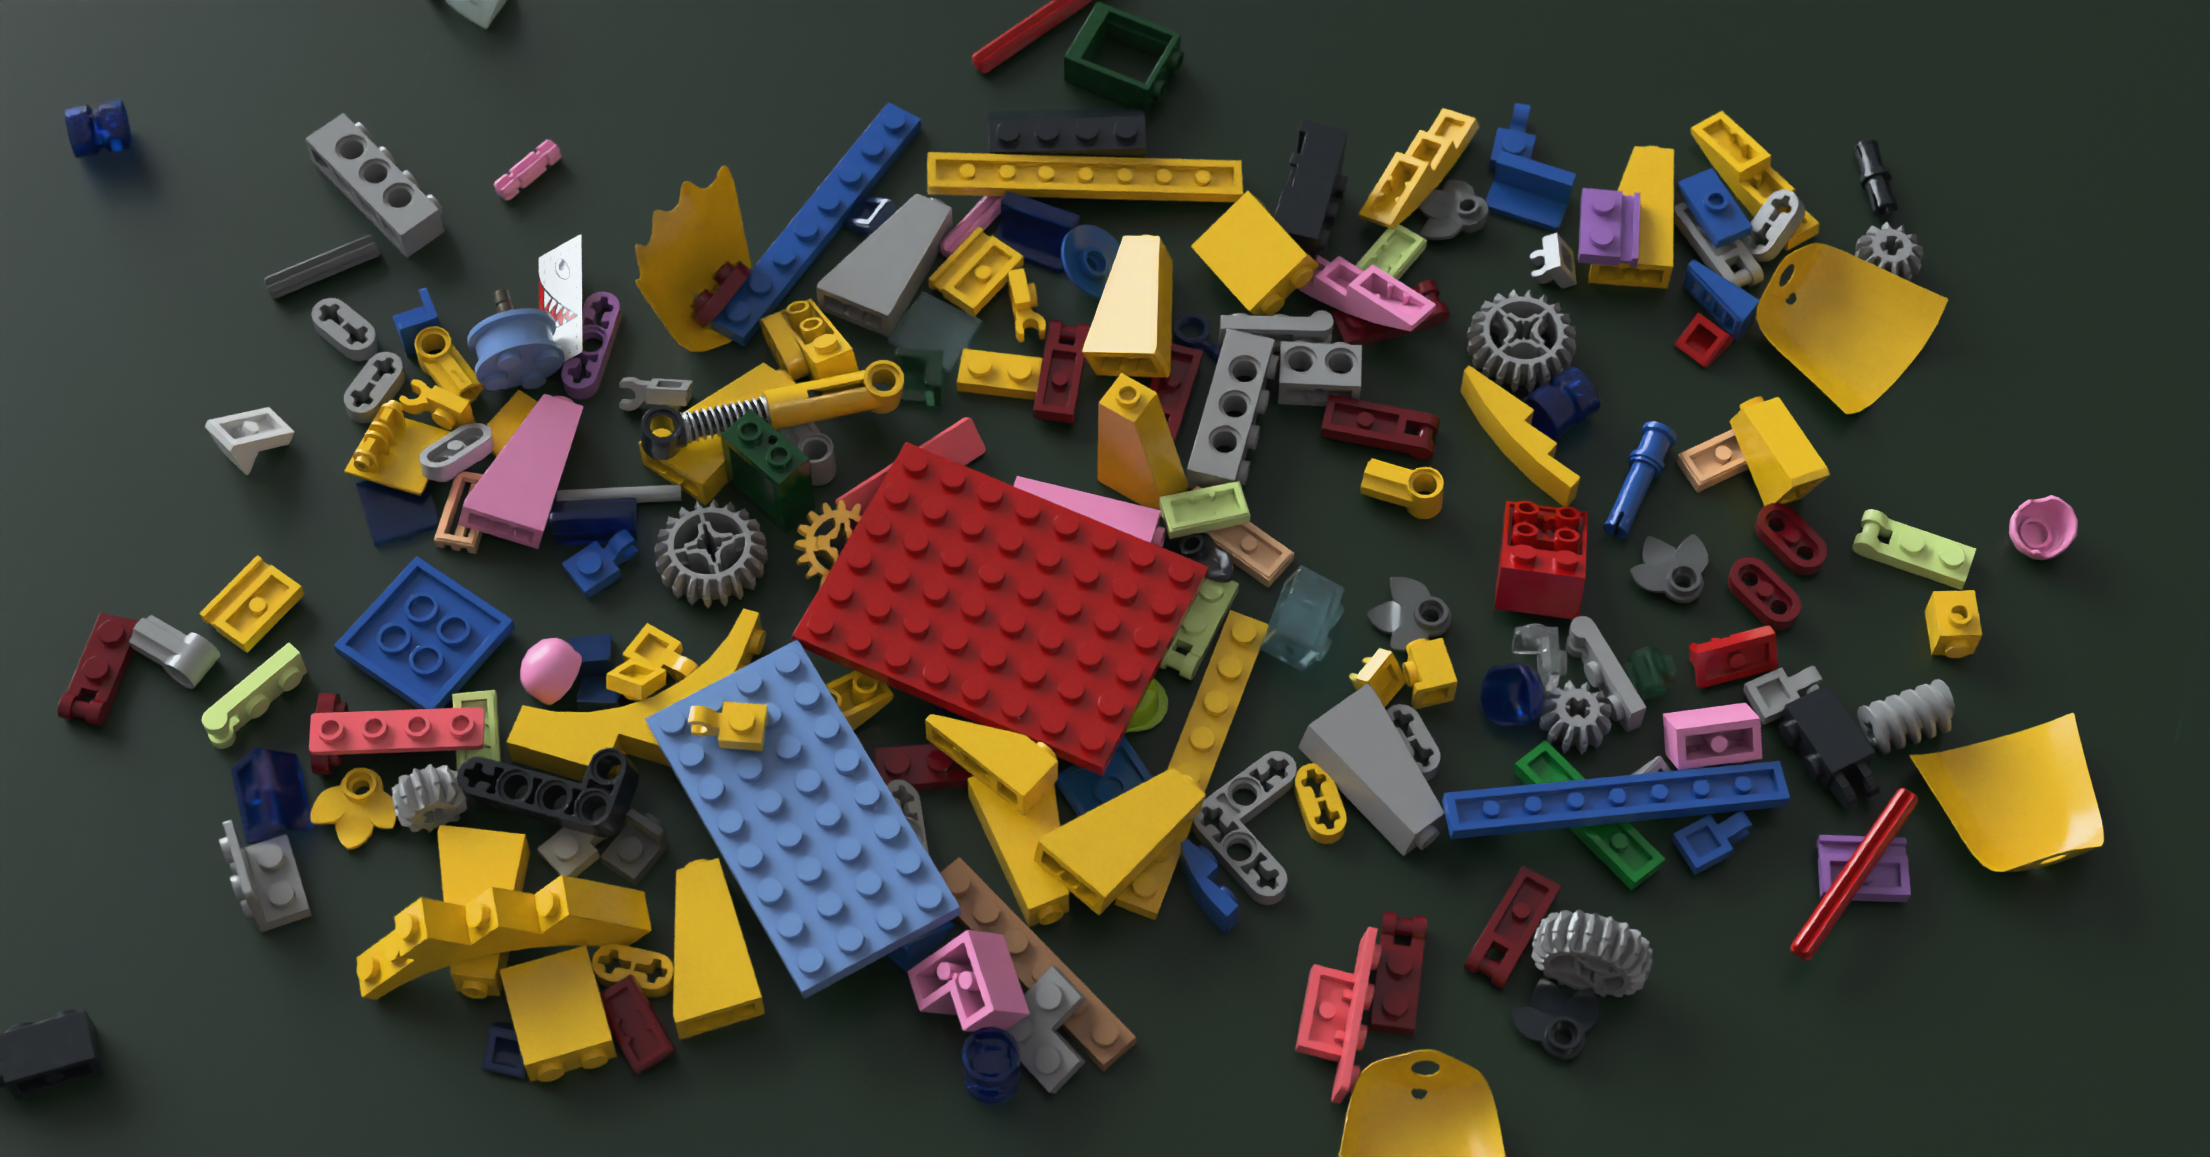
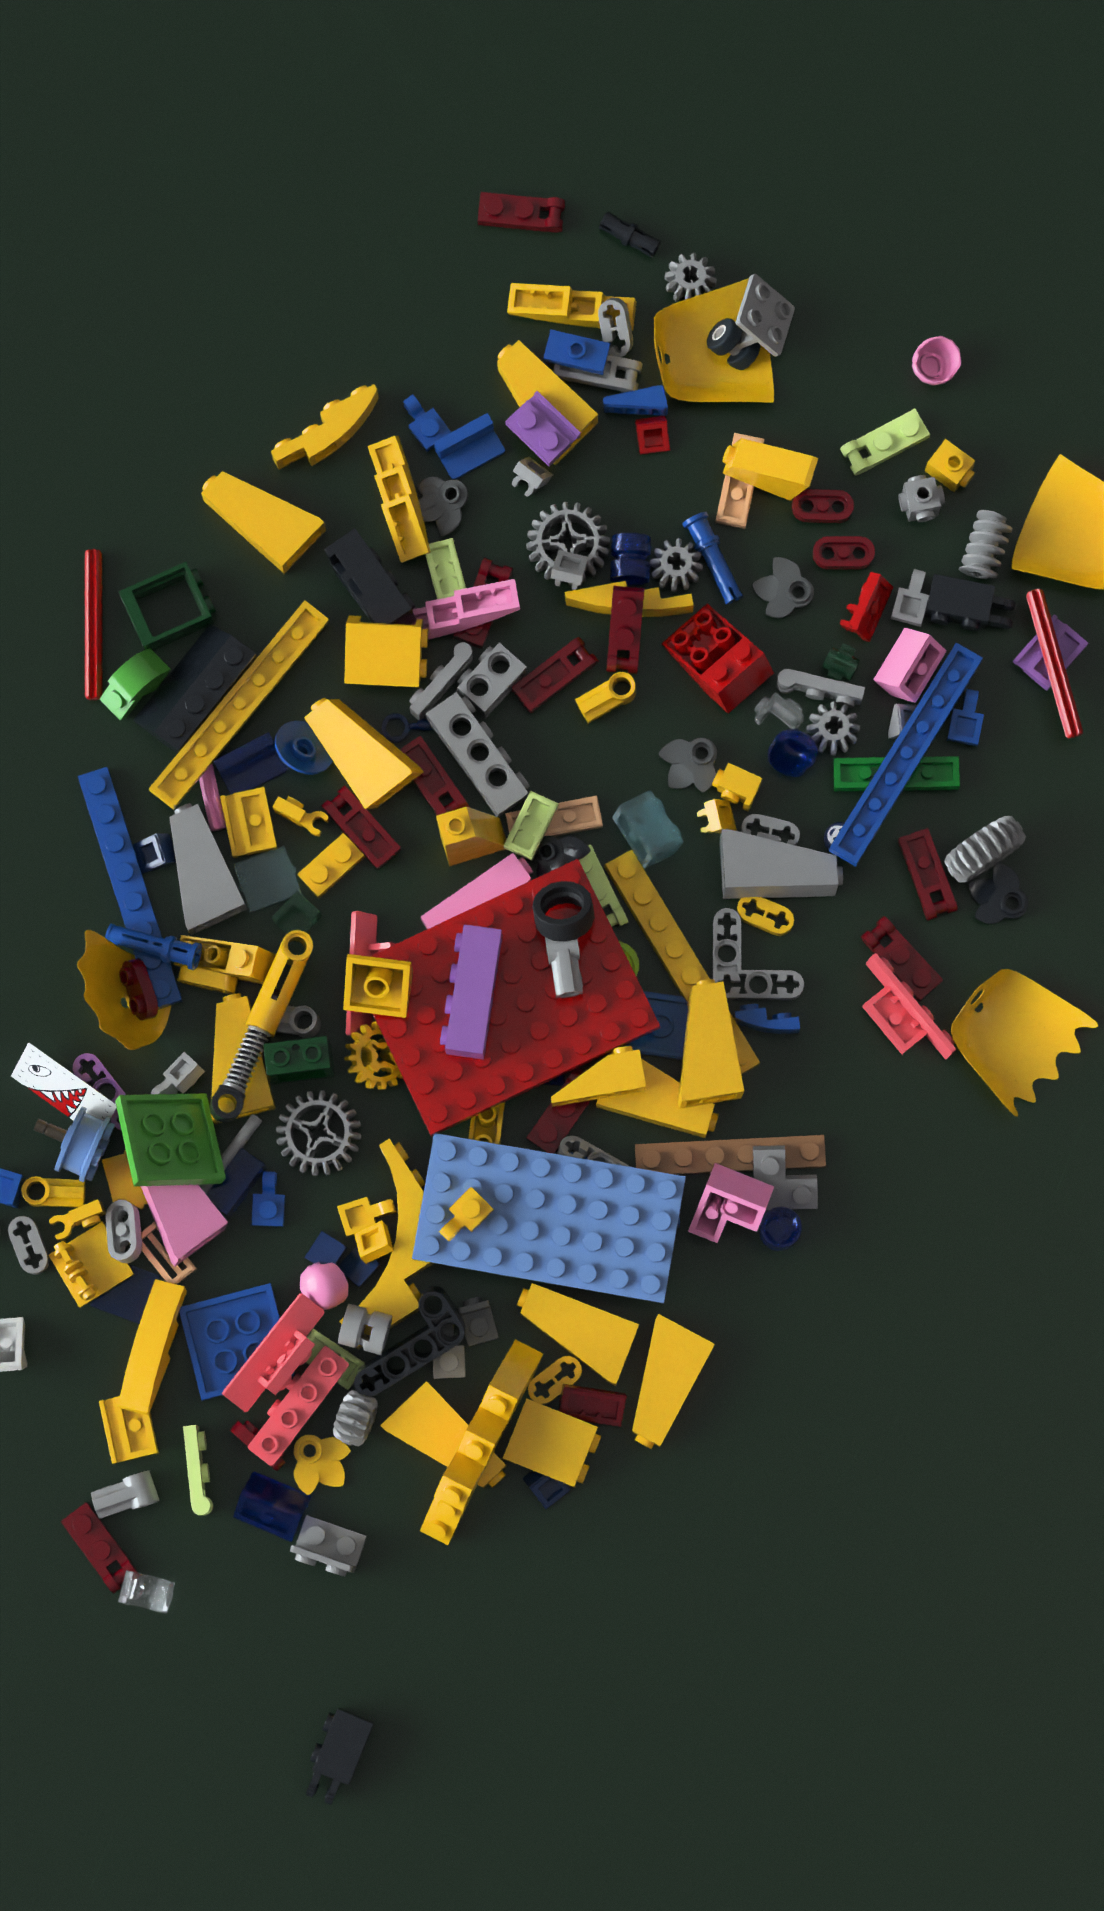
camera: 45 degrees left, 20 degrees up
none -> bright green brick [99,648,171,720]
none -> blue pin [105,923,202,970]
none -> bright green plate [115,1093,226,1187]
none -> yellow slope [118,1279,187,1416]
none -> clear bracket [118,1570,174,1613]
none -> yellow slope [201,471,326,574]
none -> coral bracket [222,1293,325,1412]
none -> yellow slope [271,384,379,470]
none -> light grey wheel [338,1304,393,1355]
none -> yellow slope [343,954,413,1018]
none -> medium lavender brick [440,924,503,1060]
none -> dark red plate [477,192,565,233]
none -> black tyre [532,881,595,942]
none -> light grey piece [545,937,583,998]
none -> light grey tile [551,550,589,590]
none -> dark red plate [606,586,645,674]
none -> yellow slope [632,1314,715,1449]
none -> light grey gear [650,538,703,592]
none -> light grey plate [707,274,795,370]
none -> light grey brick [898,475,945,522]

